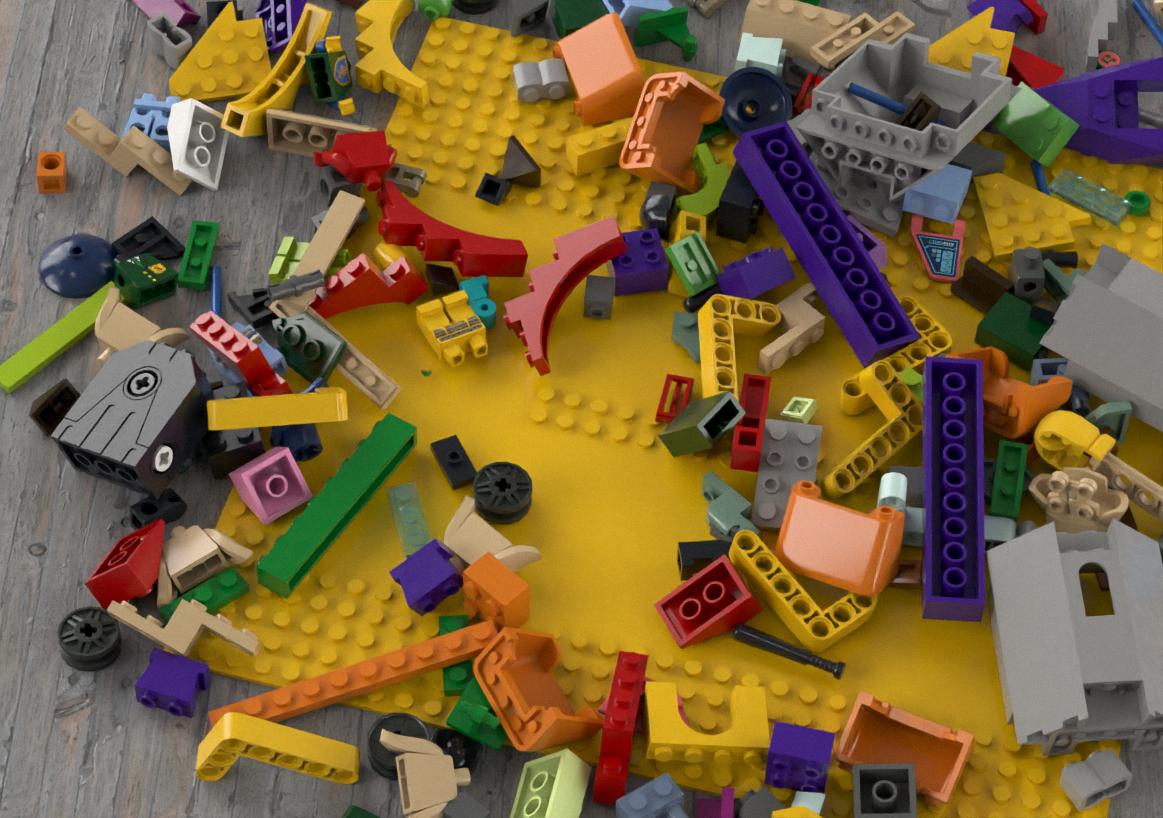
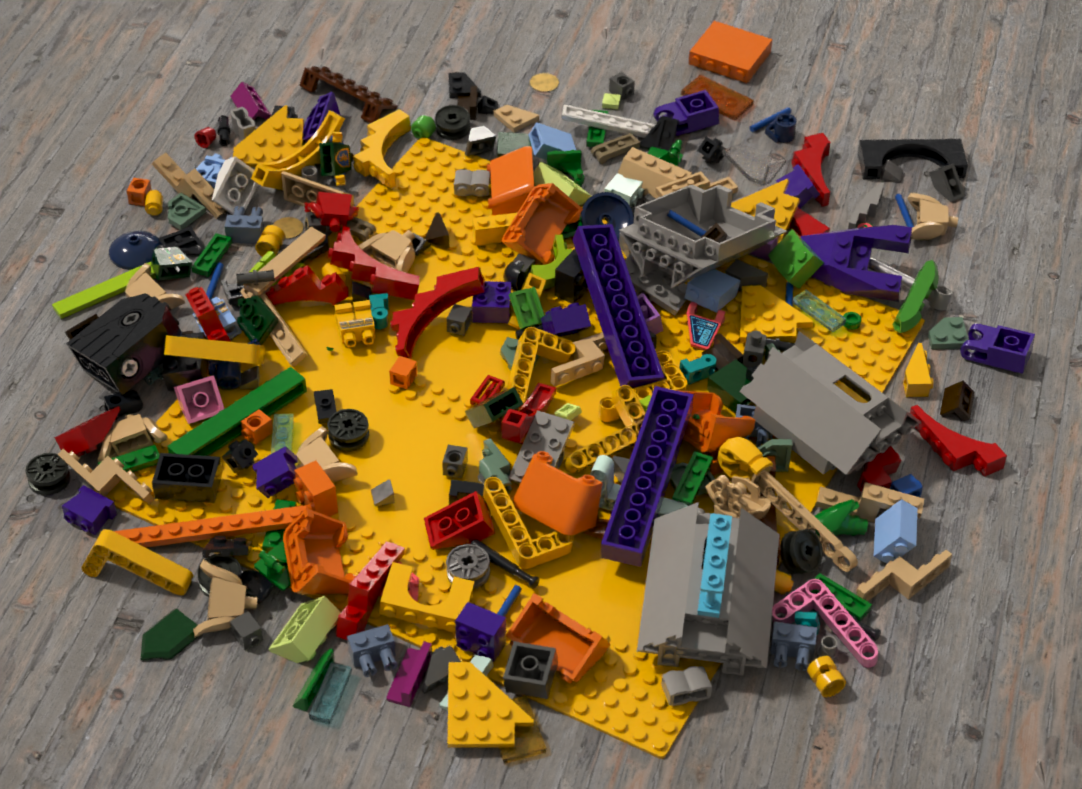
camera: 15 degrees right, 5 degrees down
none -> yellow brick [145,190,163,216]
none -> black brick [152,453,222,503]
none -> sand green plate [168,193,206,230]
none -> red hat [194,127,216,148]
none -> black wing [202,536,253,558]
none -> black pin [217,115,231,146]
none -> black brick [222,439,258,472]
none -> sand blue brick [224,206,264,244]
none -> flat silver slope [239,366,260,389]
none -> orange brick [241,409,274,445]
none -> yellow wheel [255,225,286,257]
none -> pearl gold sticker [273,217,303,239]
none -> light grey beam [301,166,318,183]
none -> tan torso [358,230,415,273]
none -> flat silver slope [371,480,395,507]
none -> orange brick [389,356,417,389]
none -> dark grey brick [442,445,468,478]
none -> flat silver wheel [446,544,490,589]
none -> blue bar [497,585,522,617]
none -> yellowish green slope [533,162,591,206]
none -> teal leg [679,354,717,385]
none -> medium azure fence [697,513,732,618]

